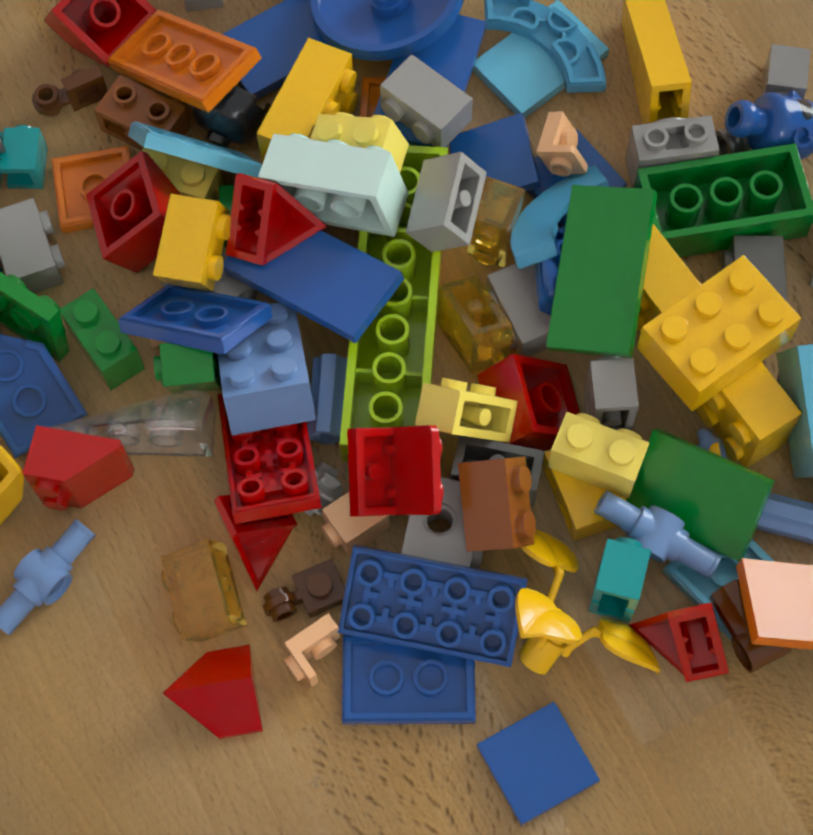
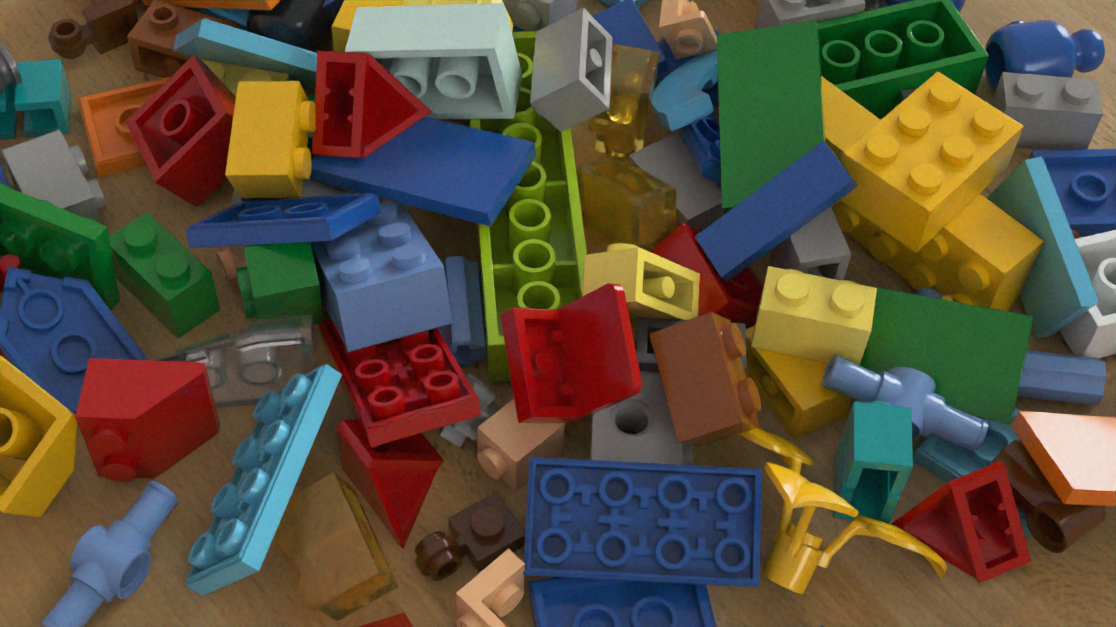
camera: 15 degrees left, 15 degrees down
none -> medium azure tile [185,364,342,596]
none -> blue tile [695,140,858,282]

